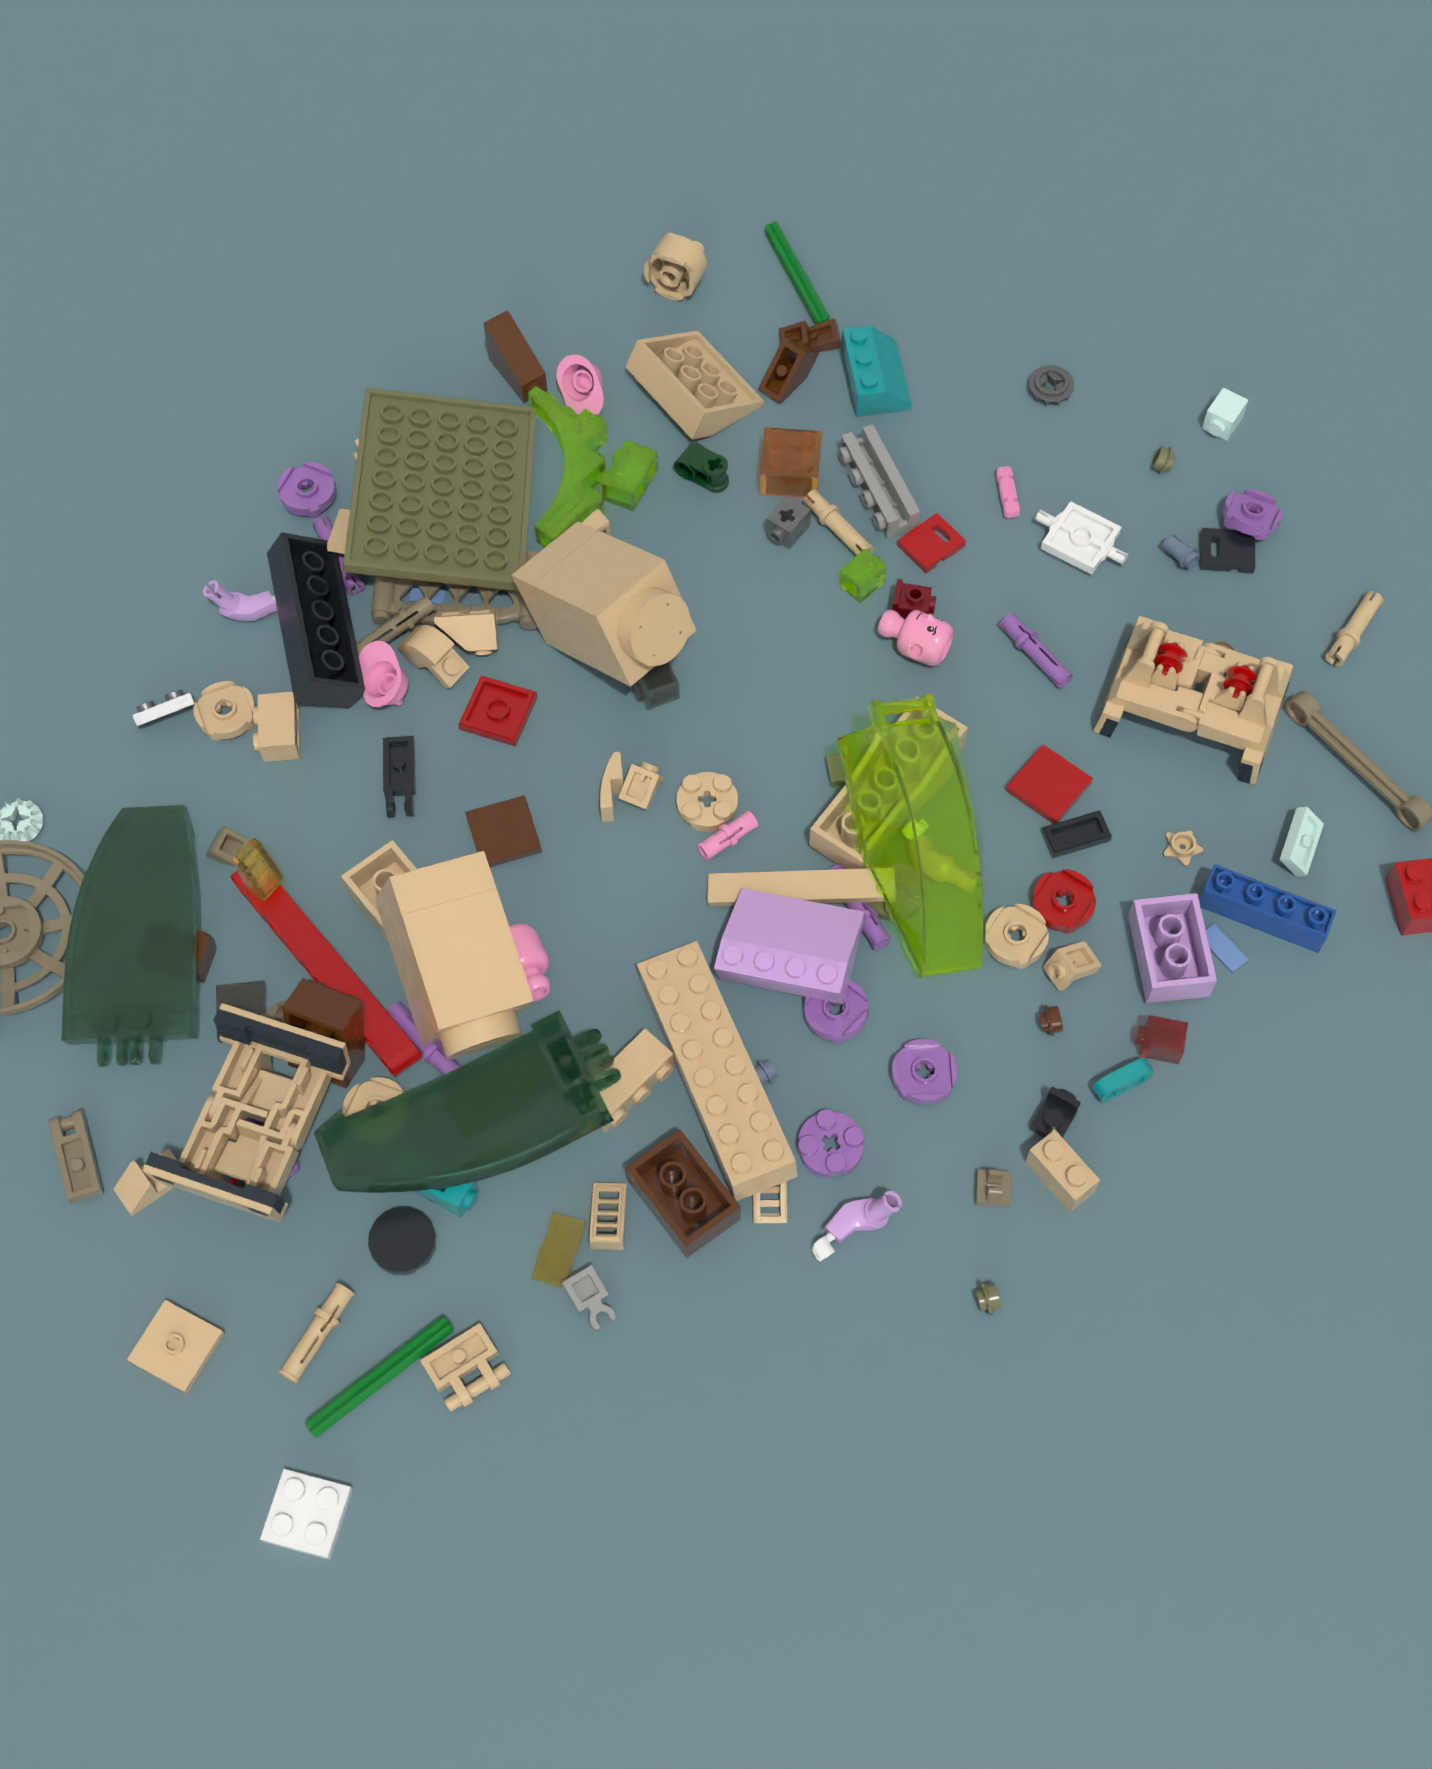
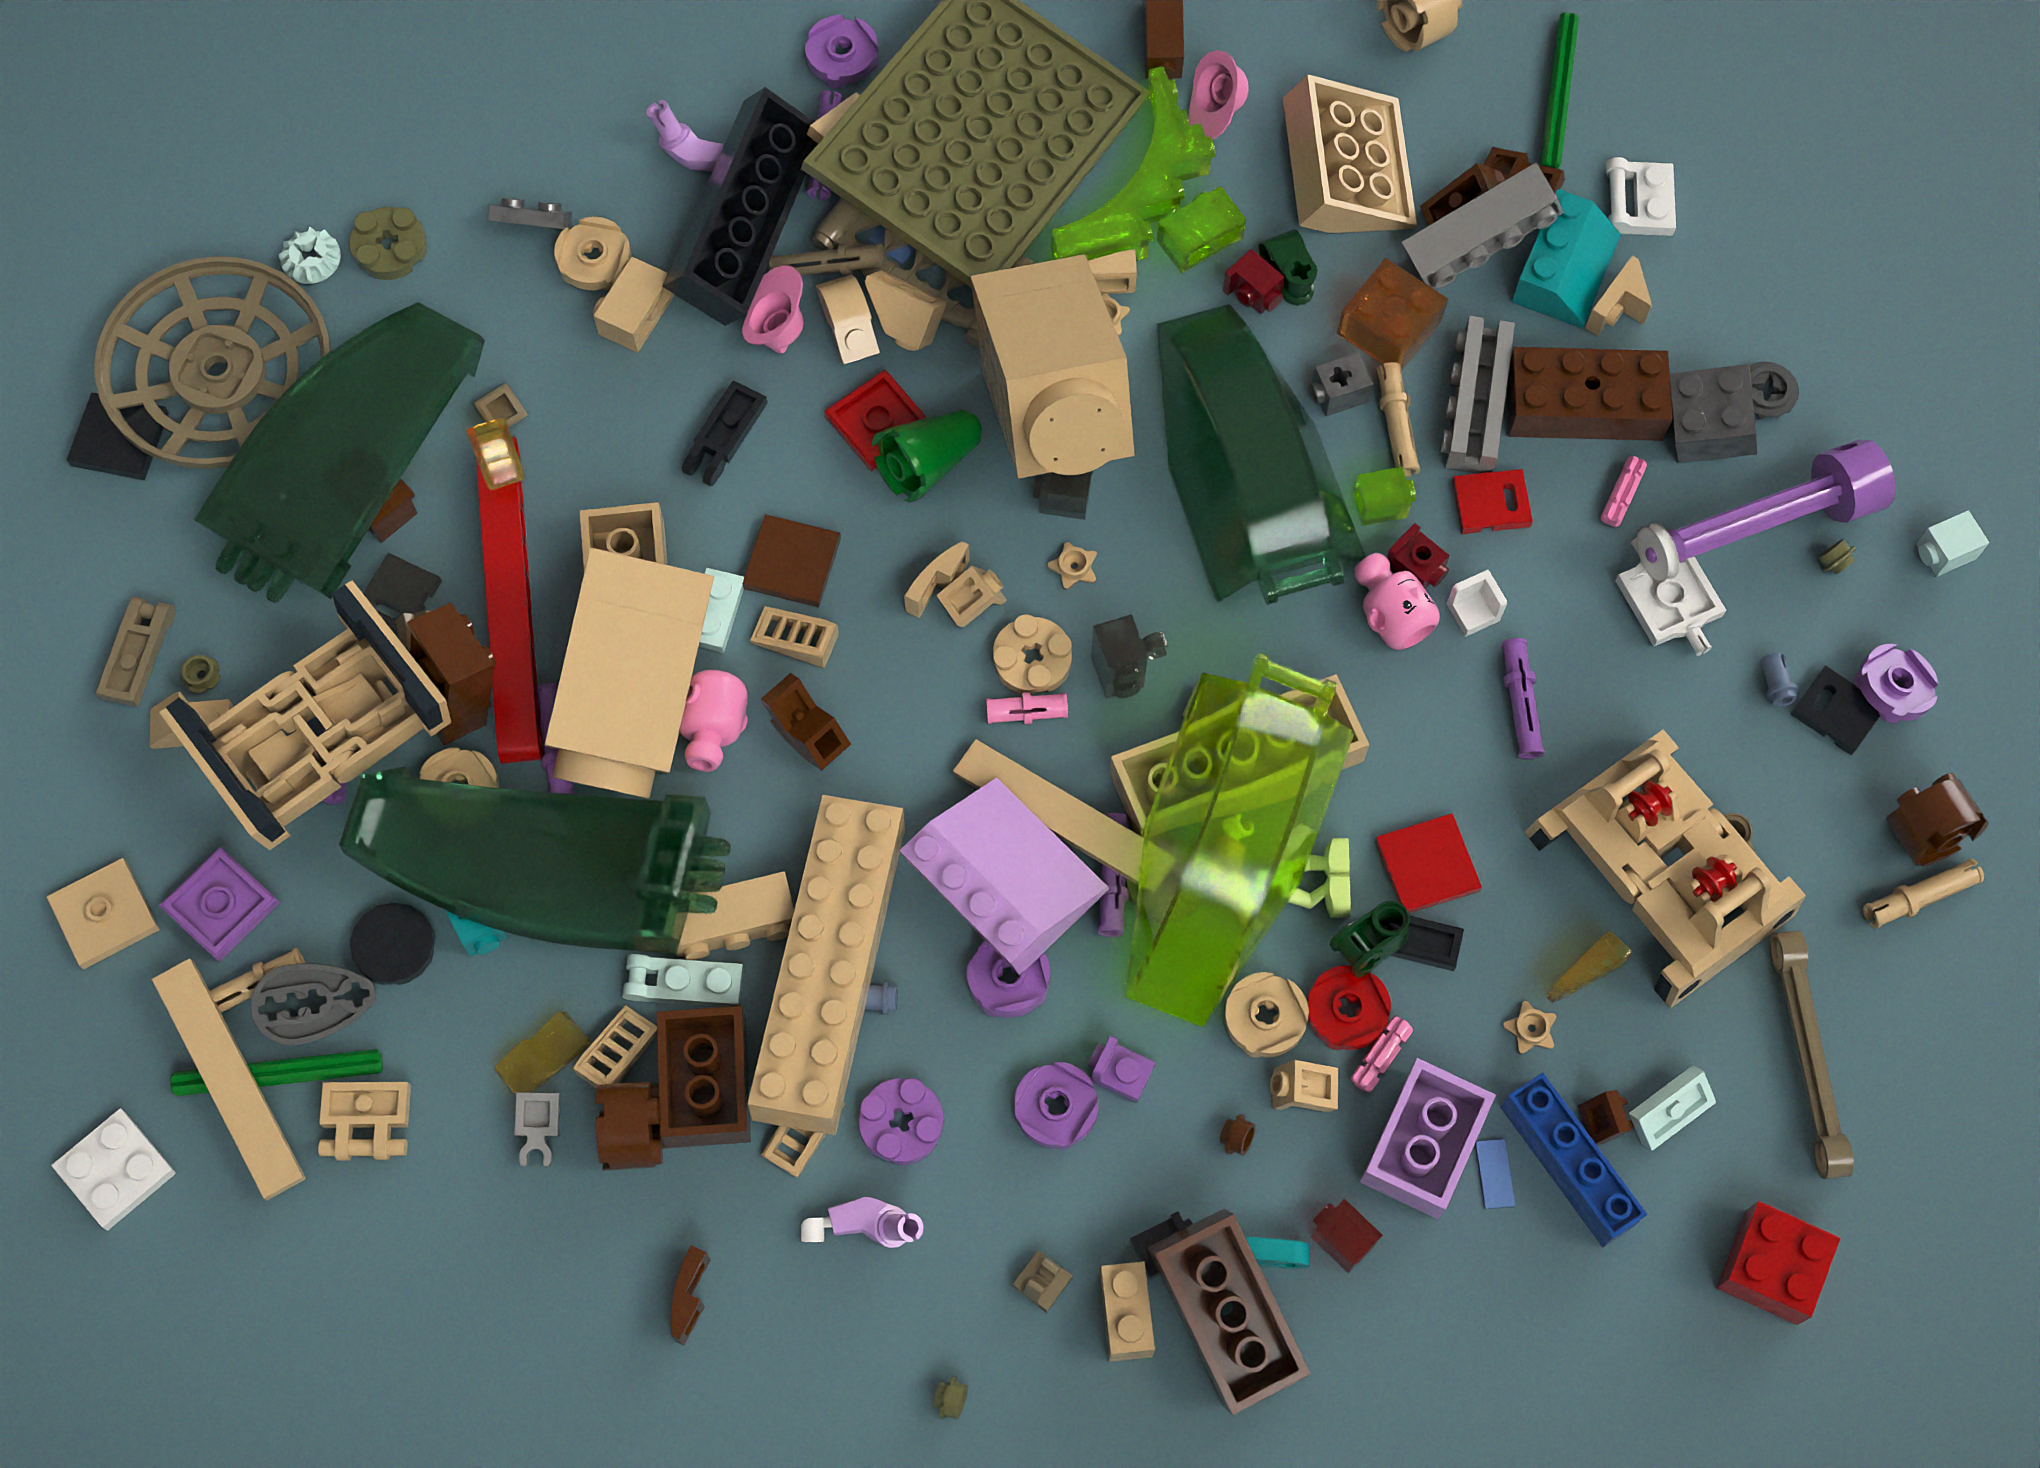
camera: 30 degrees right, 5 degrees up
none -> tan tile [152,958,306,1201]
none -> medium lavender plate [159,847,280,962]
none -> olive plate [181,655,221,694]
none -> dark grey piece [251,963,376,1045]
none -> olive plate [349,207,427,280]
none -> reddish brown brick [595,1081,666,1171]
none -> light aqua plate [622,954,744,1007]
none -> reddish brown slope [671,1245,710,1346]
none -> tan slope [750,606,839,669]
none -> reddish brown brick [761,673,851,771]
none -> green cone [872,410,982,503]
none -> tan plate [1047,542,1097,590]
none -> medium lavender bracket [1088,1035,1156,1103]
none -> clear smoke brick [1091,614,1168,699]
none -> reddish brown brick [1147,1209,1311,1415]
none -> clear green windscreen [1157,304,1366,605]
none -> dark red brick [1223,249,1285,315]
none -> yellowish green piece [1256,838,1351,918]
none -> dark green piece [1329,901,1410,978]
none -> bright pink axle [1351,1016,1413,1093]
none -> light grey brick [1402,163,1564,291]
none -> white panel [1446,570,1507,637]
none -> reddish brown brick [1507,347,1673,441]
none -> clear yellow slope [1546,931,1633,1003]
none -> reddish brown tile [1578,1090,1635,1145]
none -> tan slope [1585,255,1652,336]
none -> white plate [1606,157,1676,236]
none -> medium lavender piece [1636,439,1896,583]
none -> flat silver brick [1670,364,1757,463]
none -> reddish brown brick [1886,773,1988,866]

